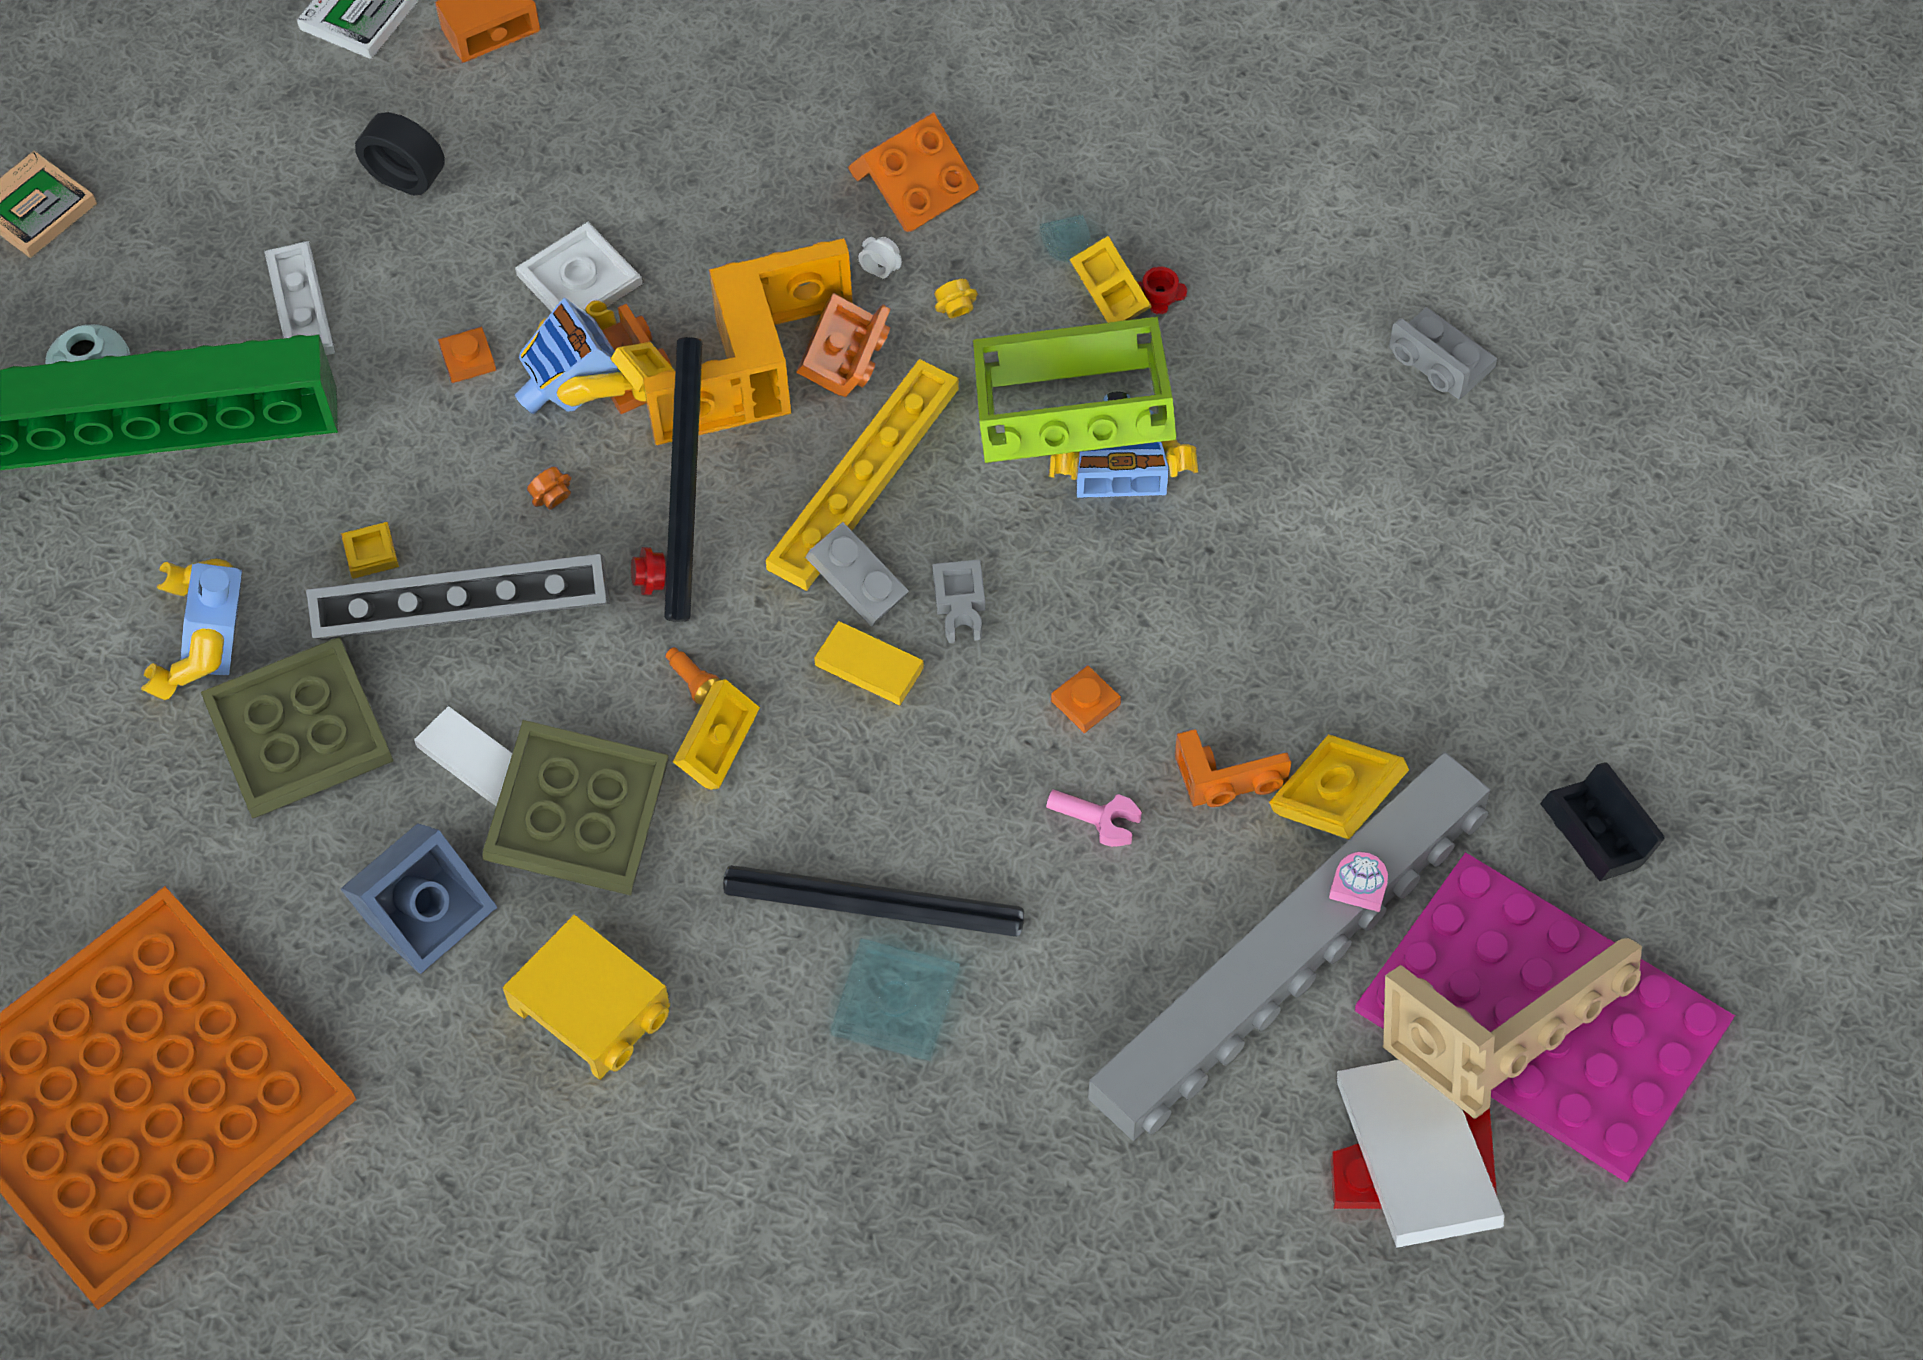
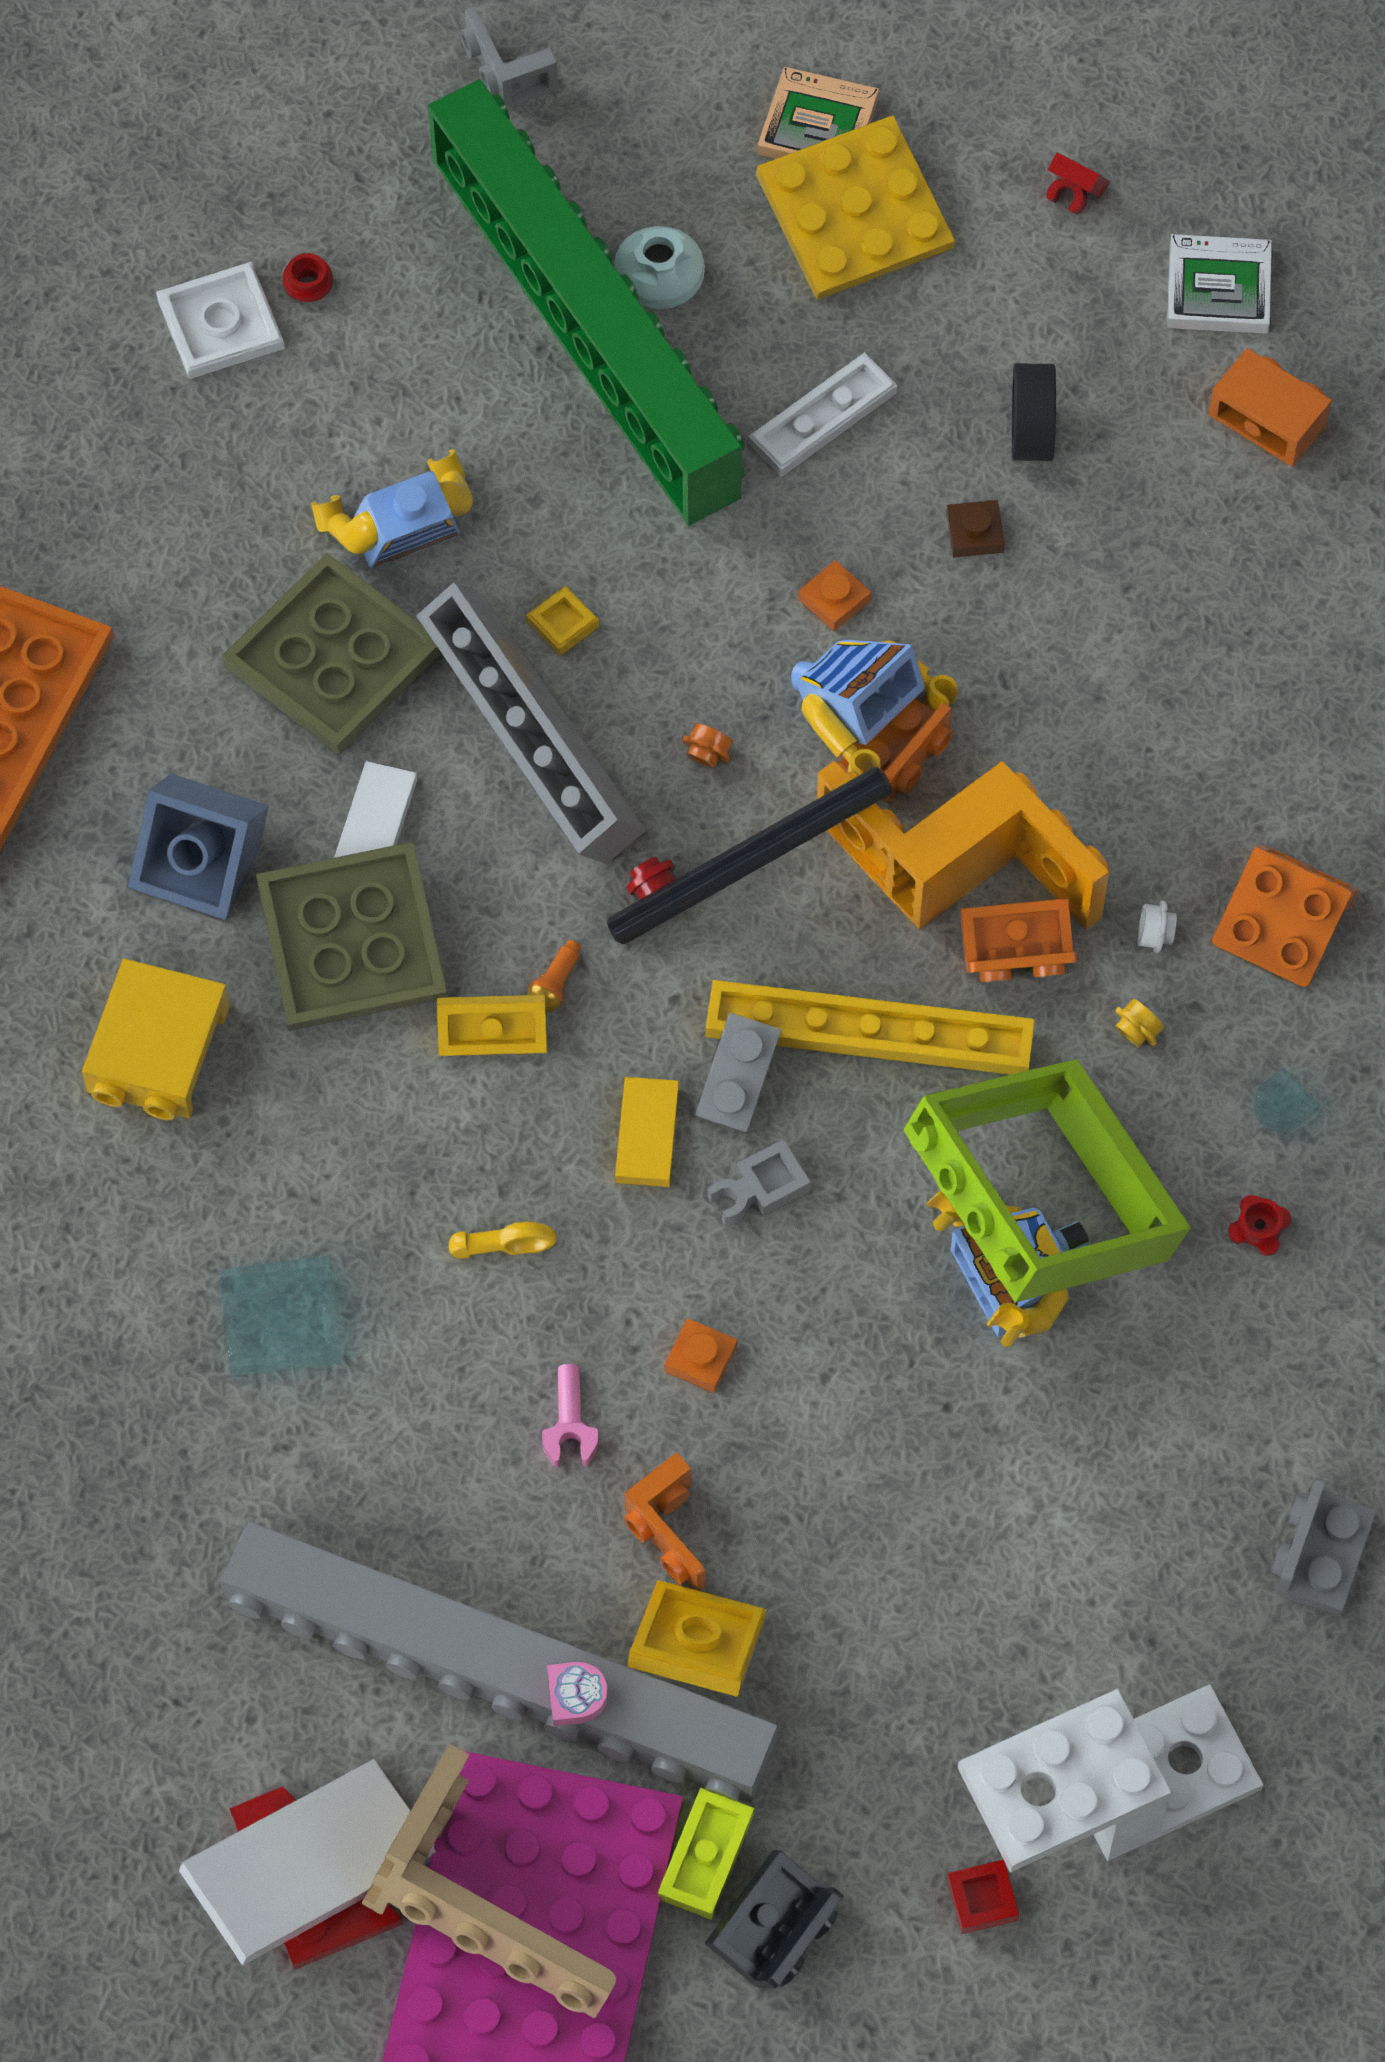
camera: 65 degrees right, 5 degrees up
white tile [515,222,643,312] -> none
yellow tile [611,342,675,392] -> none
black axle [723,865,1024,937] -> none
yellow slope [1069,236,1151,323] -> none
none -> yellow piece [448,1221,557,1259]
none -> neon yellow plate [657,1788,754,1920]
none -> yellow plate [756,115,955,300]
none -> reddish brown plate [946,500,1005,558]
none -> red plate [947,1859,1019,1935]
none -> white bracket [958,1684,1263,1873]
none -> red tile [1046,152,1110,215]

